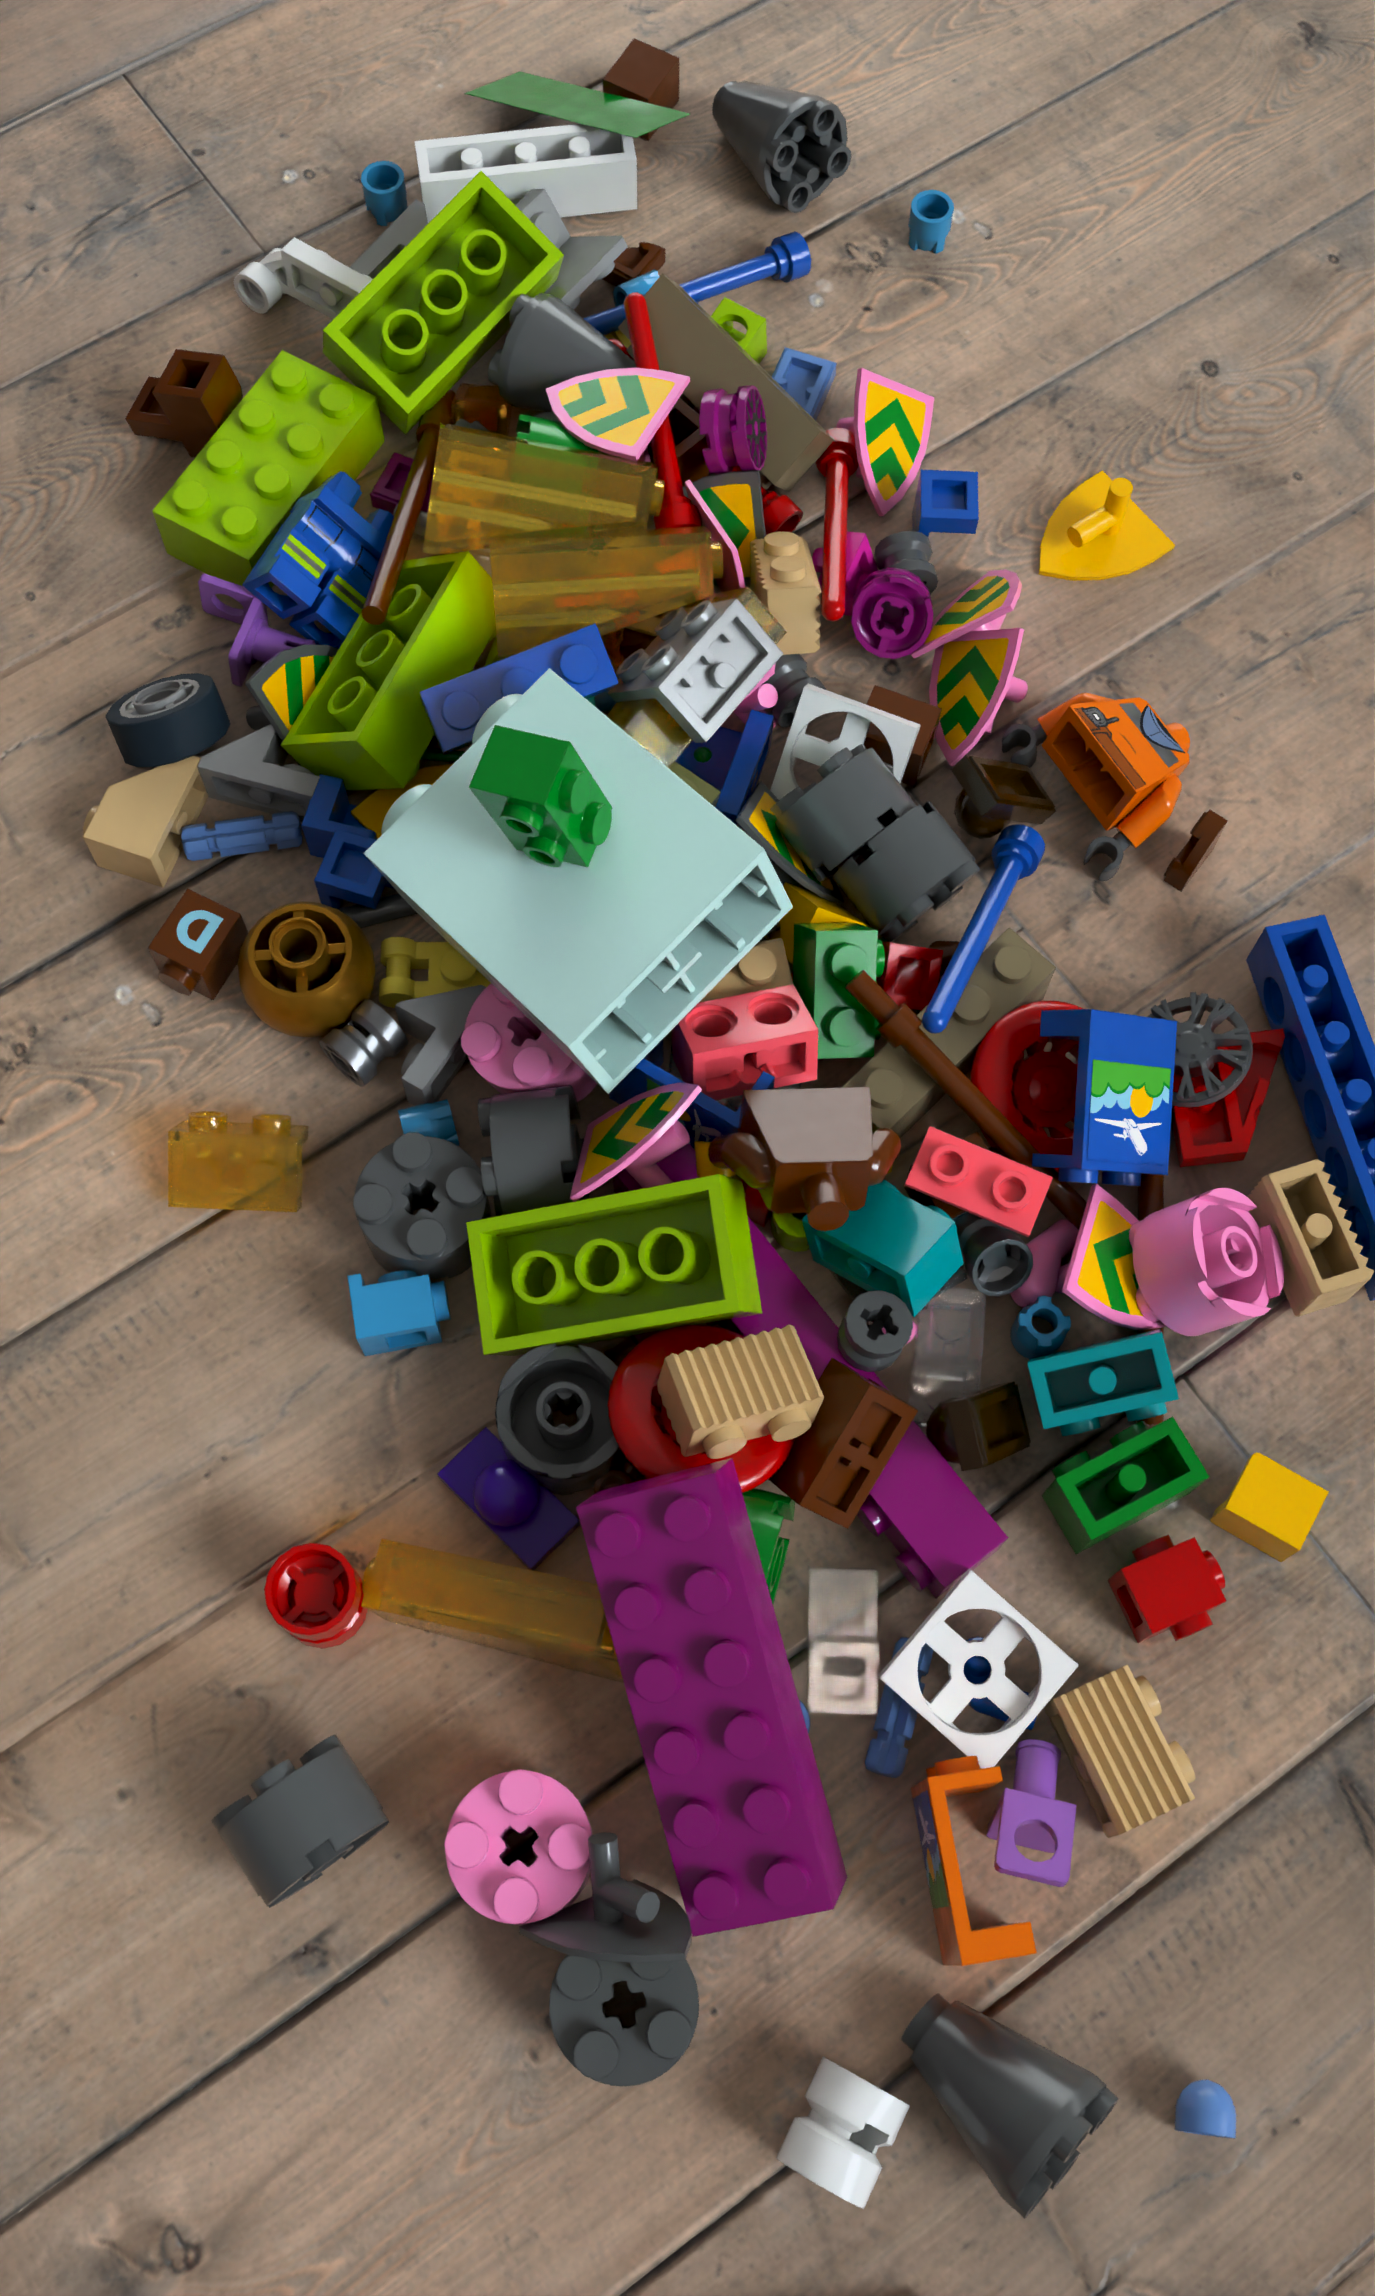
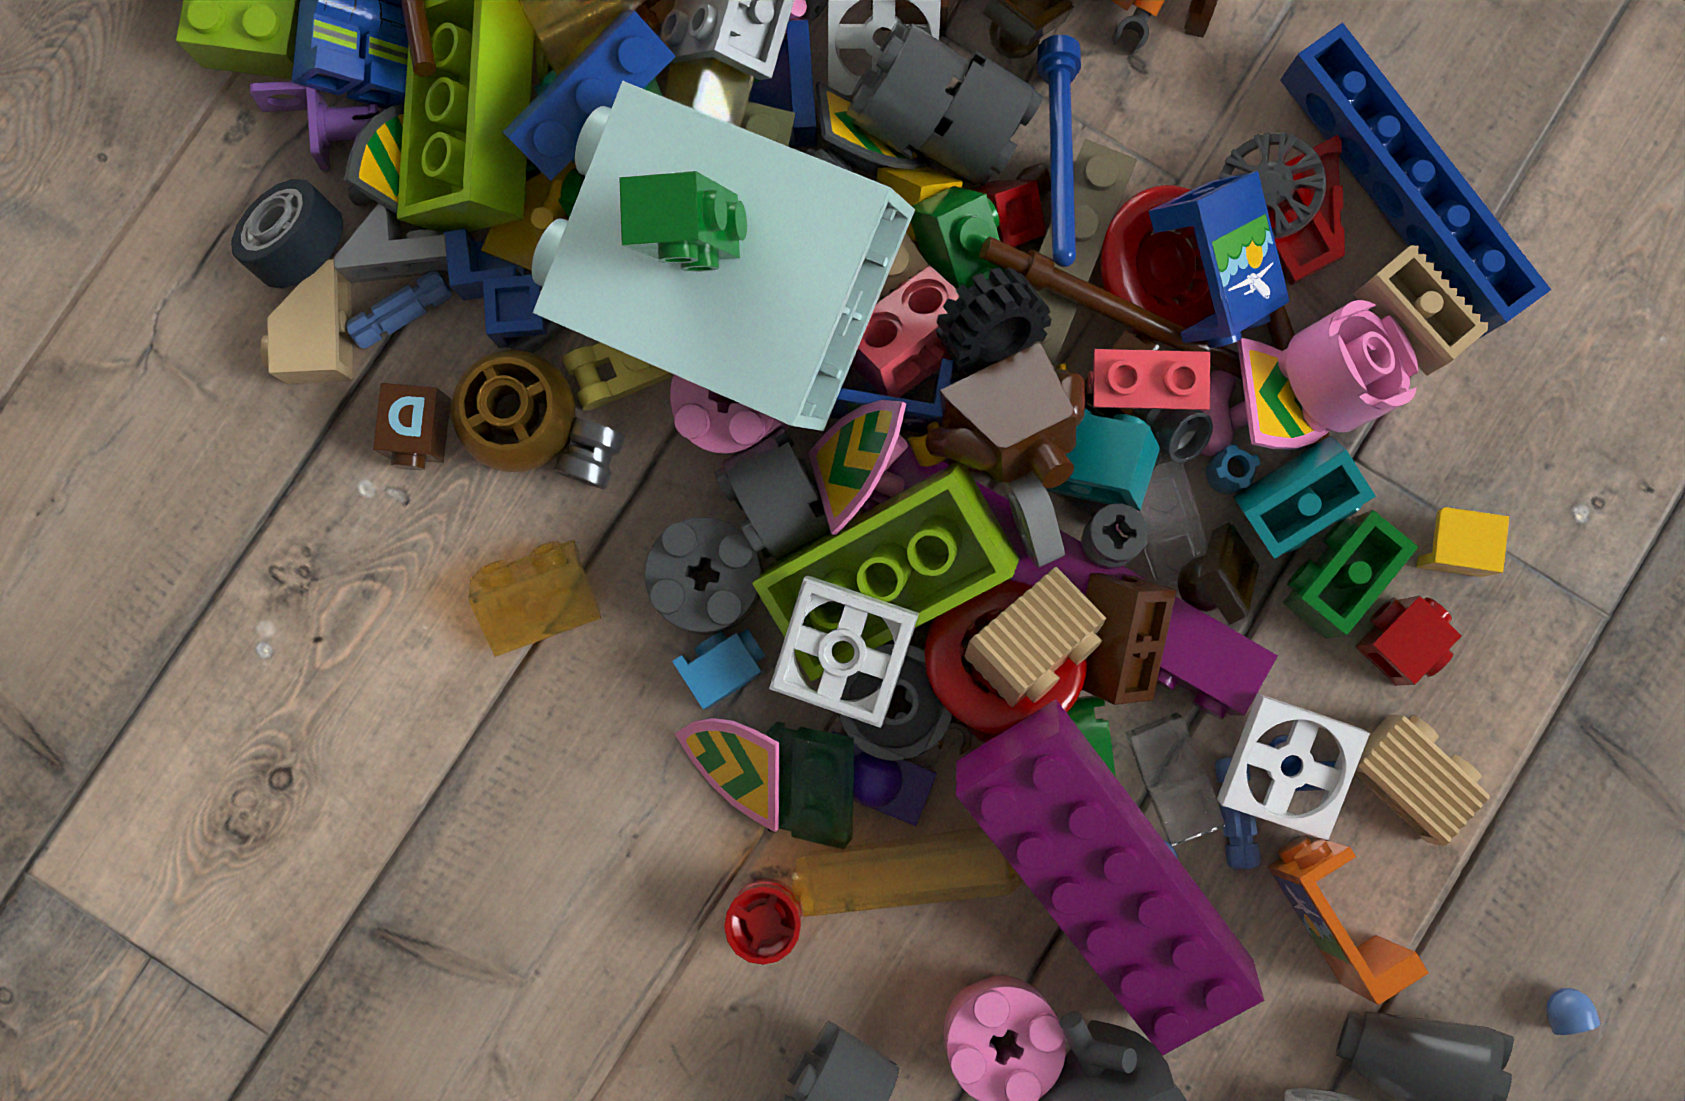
camera: 20 degrees left, 15 degrees up
light grey slope [395,985,486,1106] -> none
dark azure hose [398,1099,460,1146] -> none
medium lavender bracket [987,1739,1077,1887] -> none
none -> shield [675,718,796,832]
none -> clear green plate [767,721,854,850]
none -> white piece [769,575,919,728]
none -> black tyre [936,268,1051,376]
none -> light grey beam [1005,471,1065,568]

